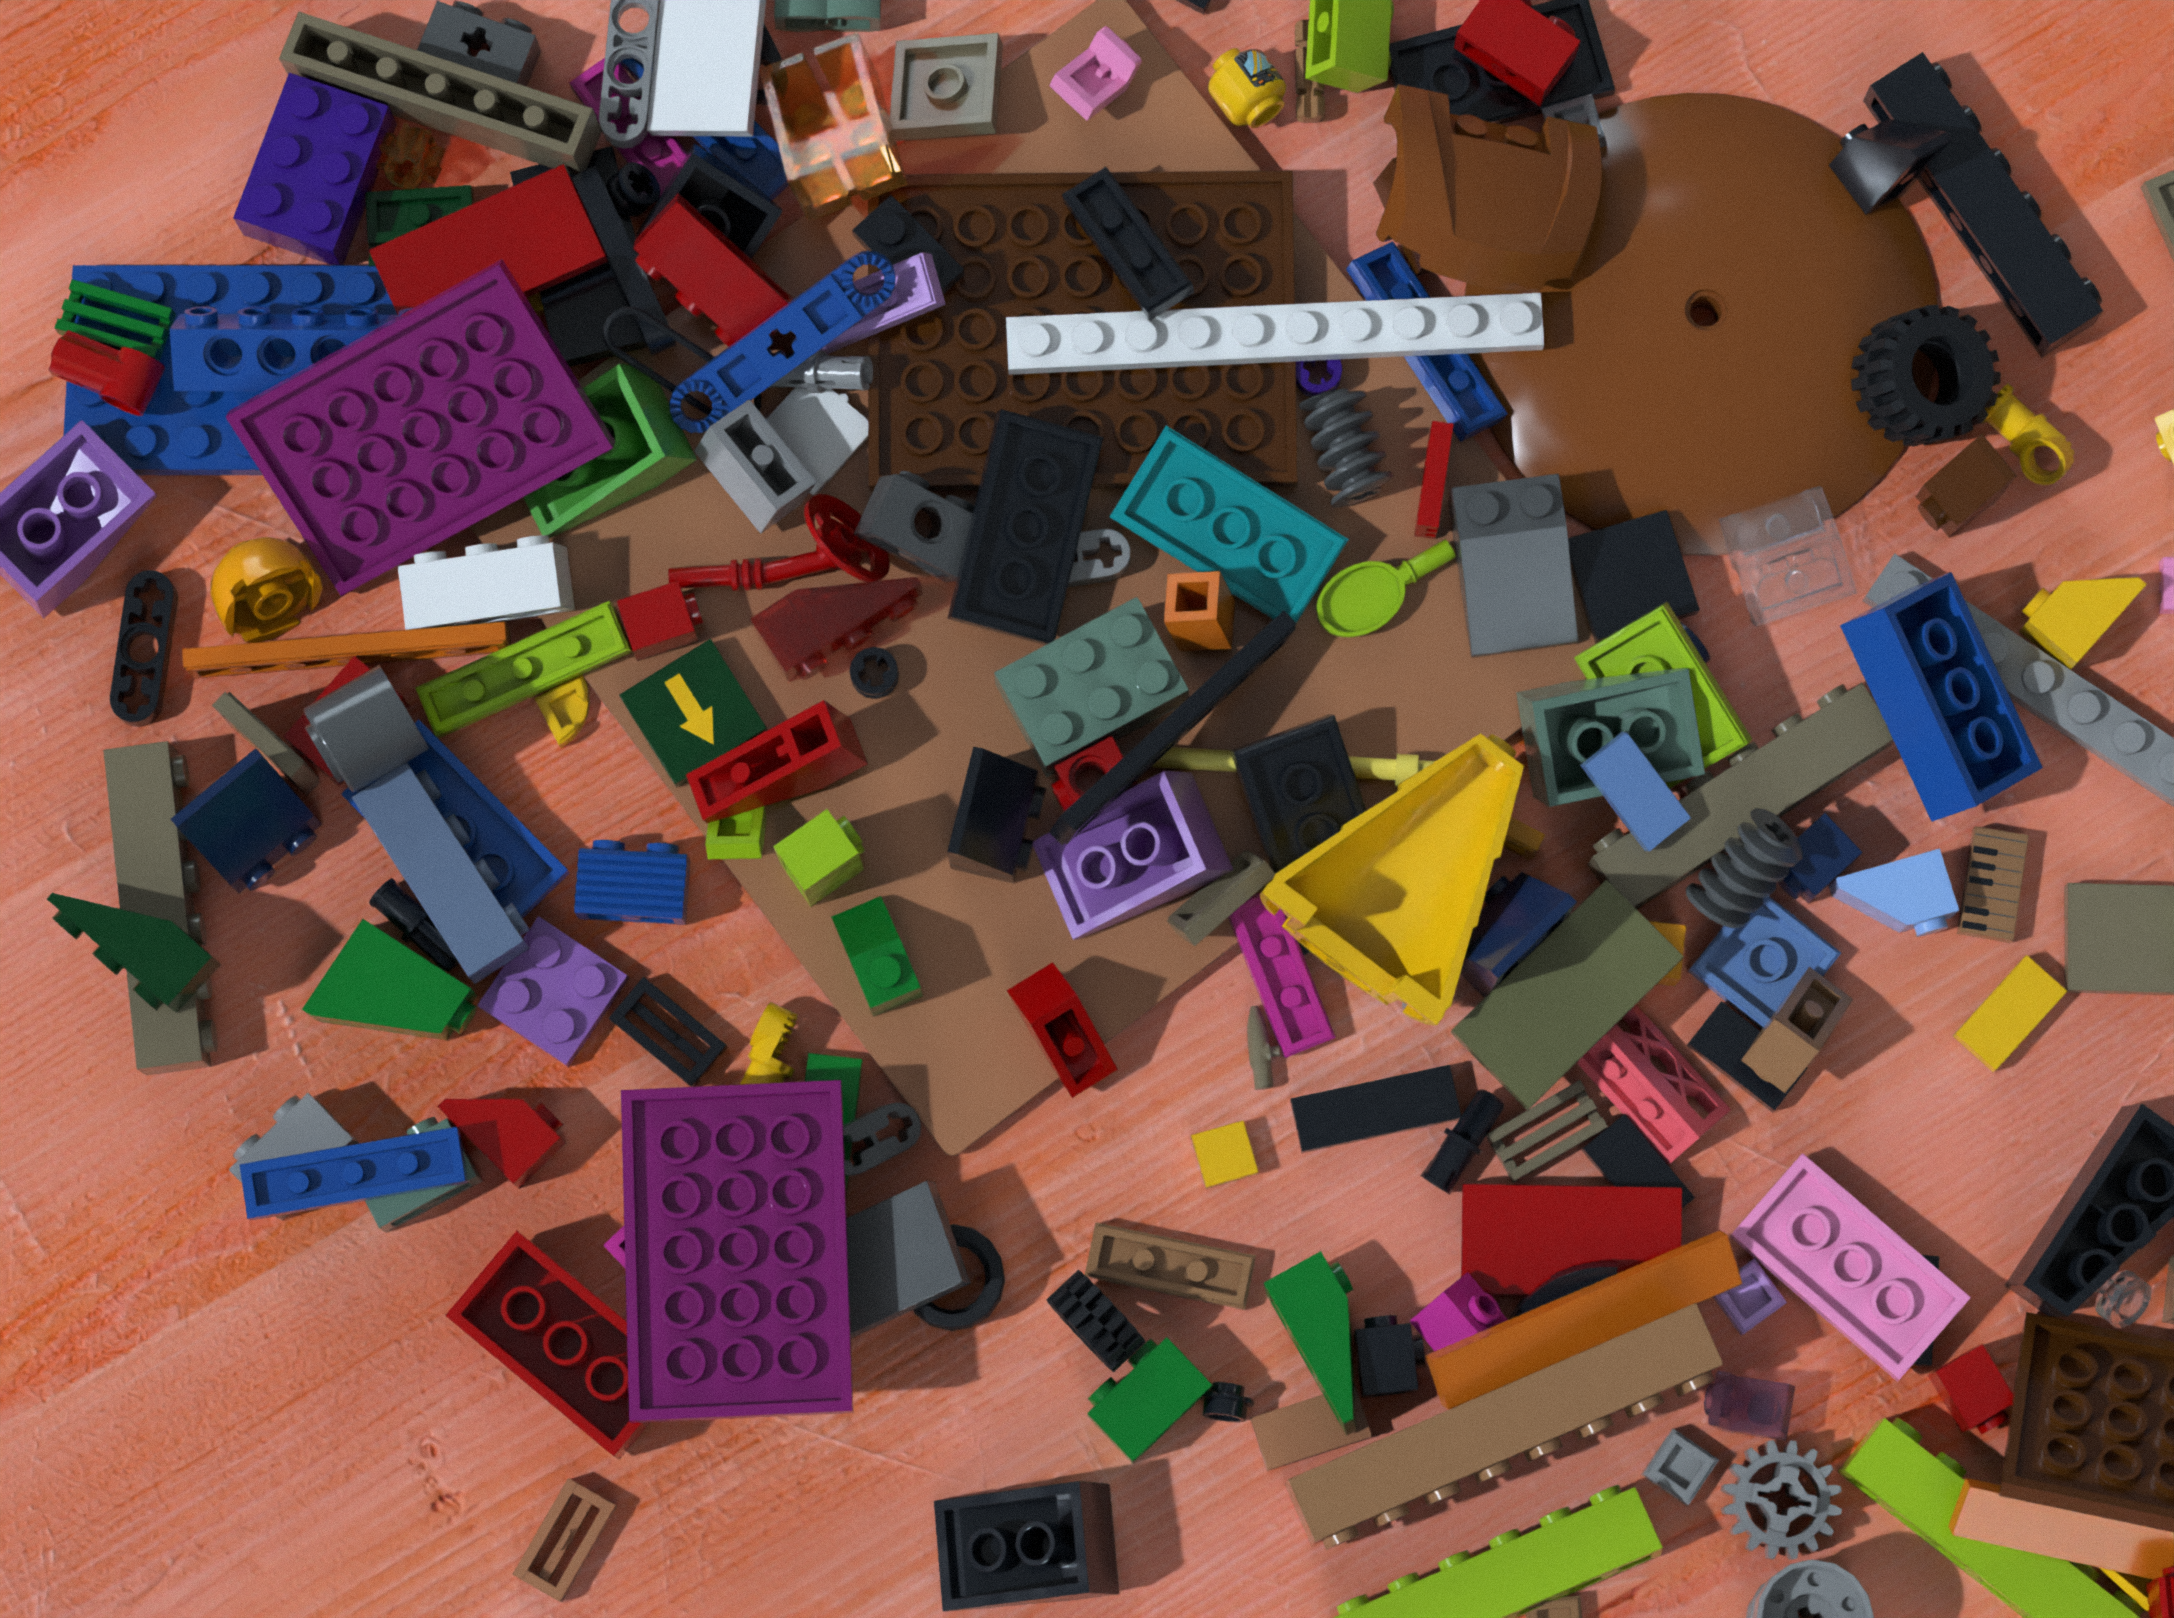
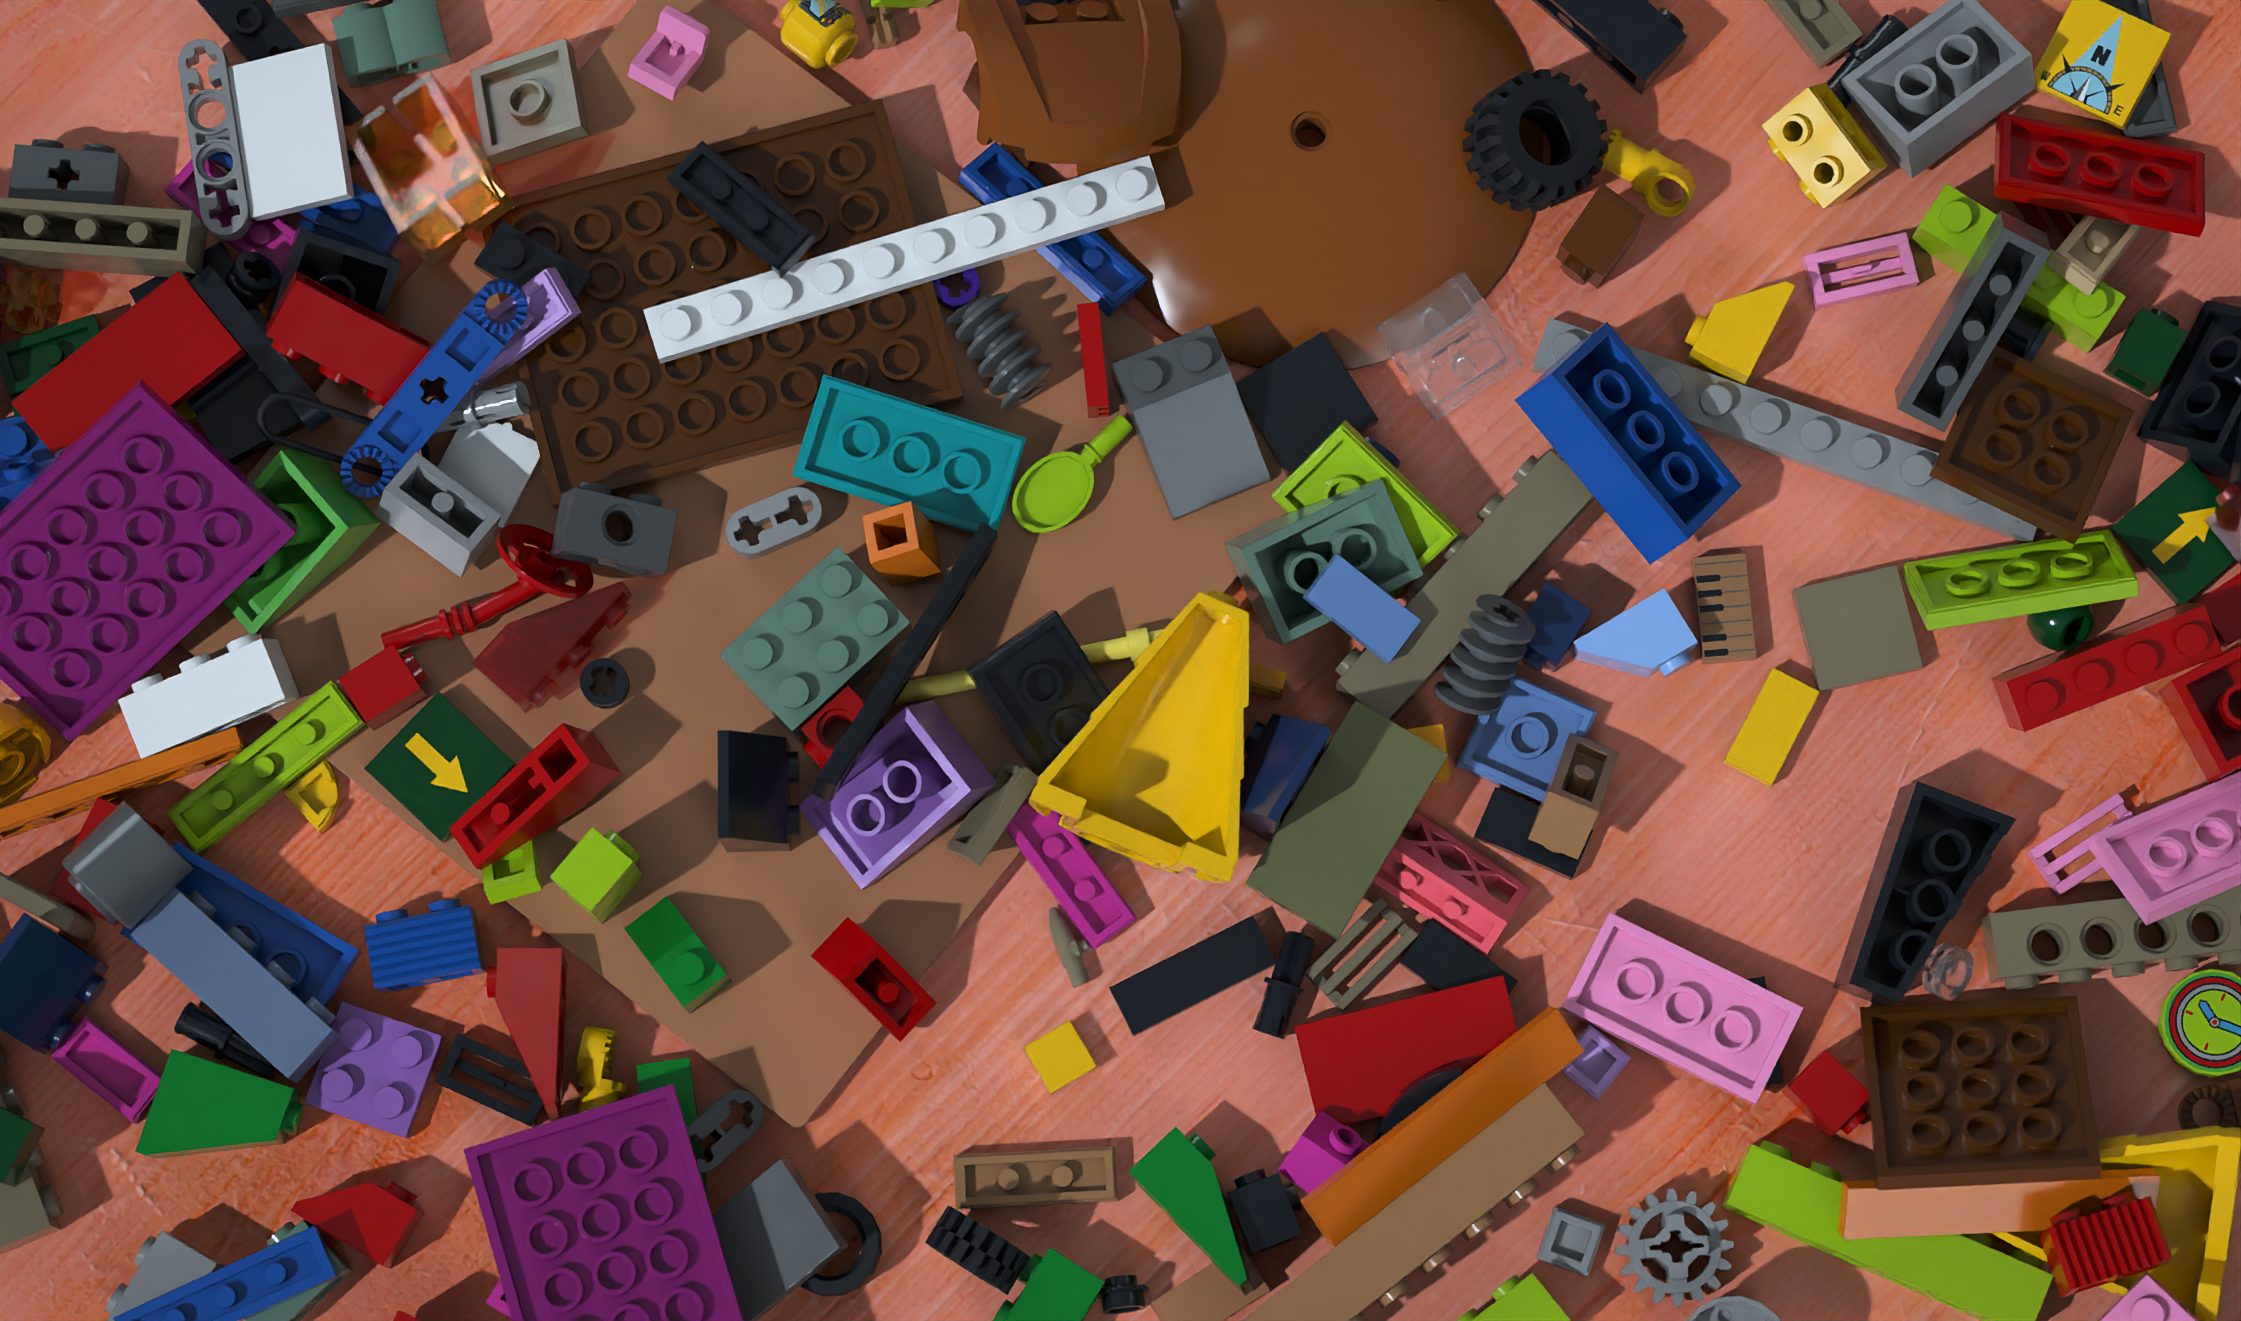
camera: 15 degrees left, 0 degrees up
black tile [947,409,1103,645] -> none
clear purple bracket [1704,1370,1795,1441] -> none
none -> dark pink tile [51,1015,162,1124]
none -> red slope [487,948,568,1119]

